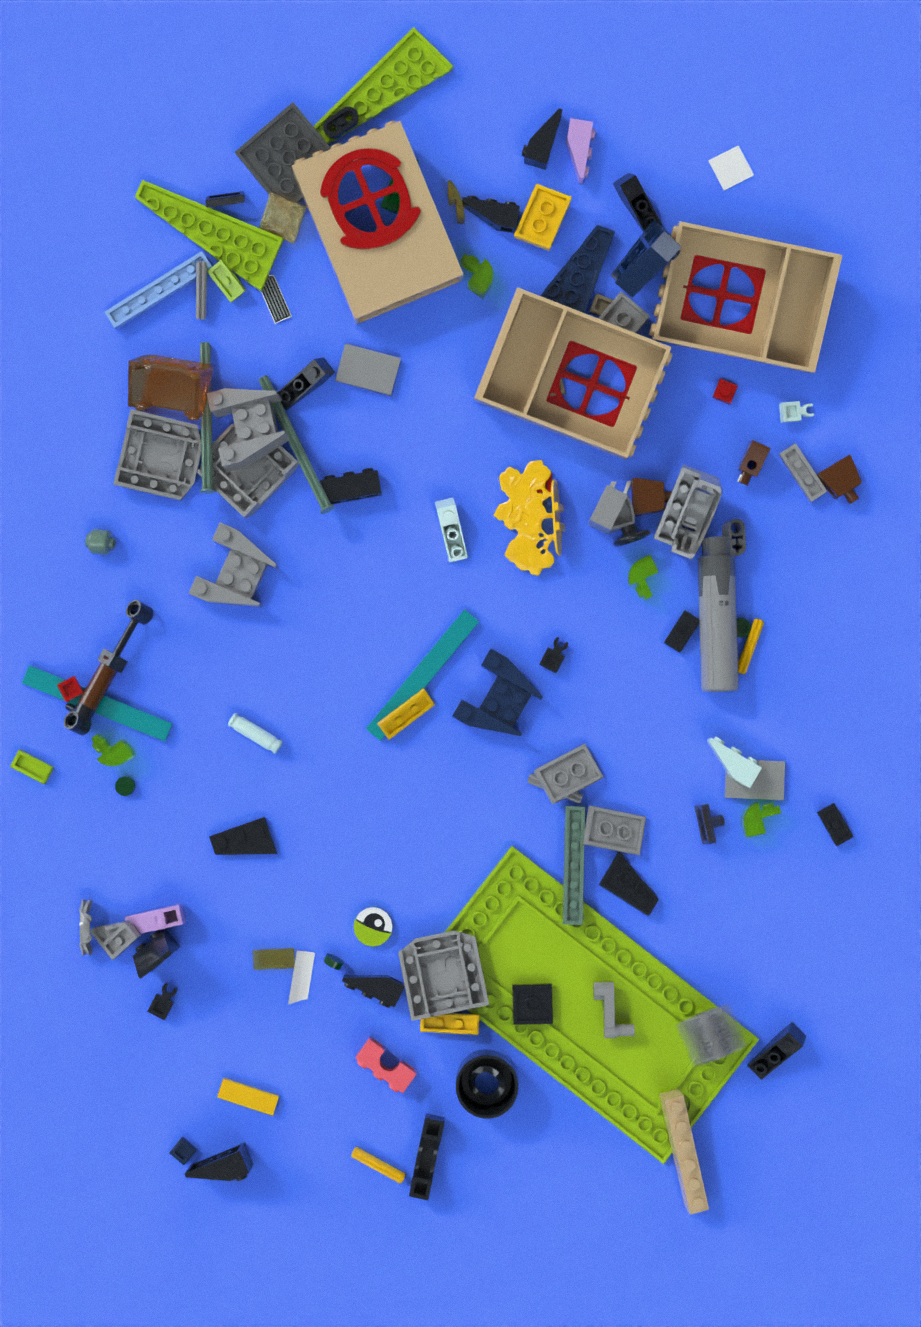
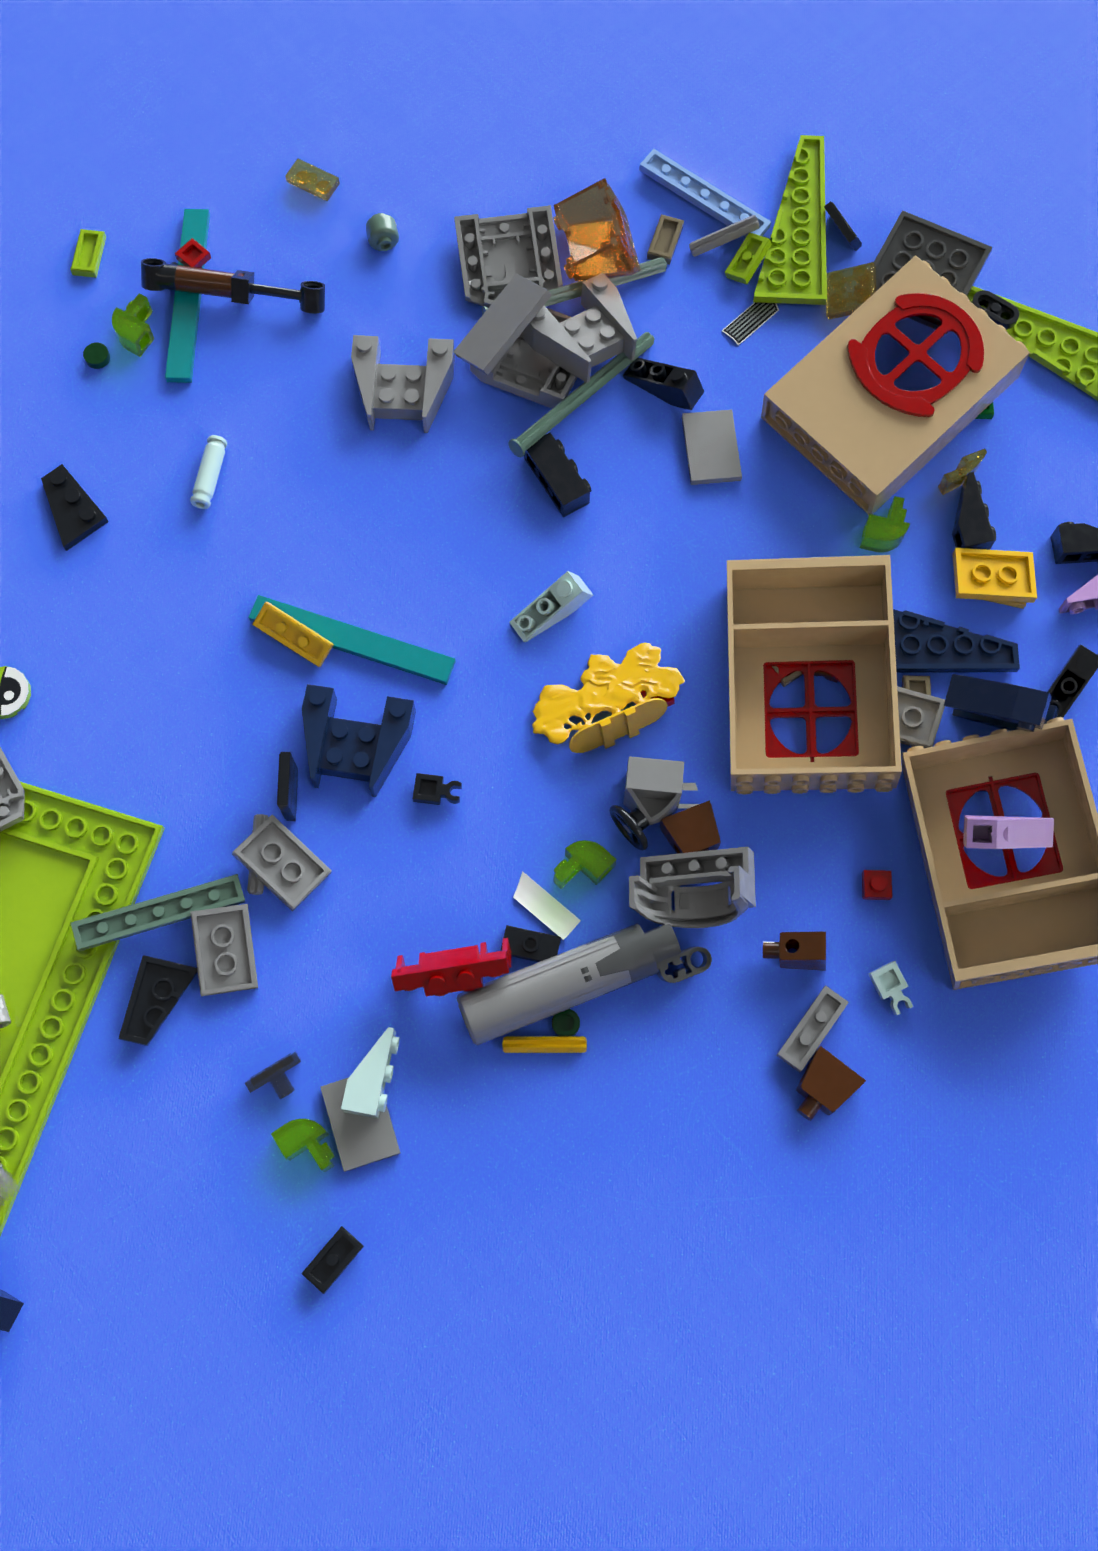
camera: 65 degrees right, 15 degrees down
none -> black tile [277,752,298,821]
none -> clear yellow plate [285,158,340,201]
none -> red bracket [391,938,511,997]
none -> light grey tile [453,273,552,375]
none -> white sticker [513,871,581,940]
none -> dark tan tile [647,214,684,265]
none -> lavender slope [963,815,1054,849]

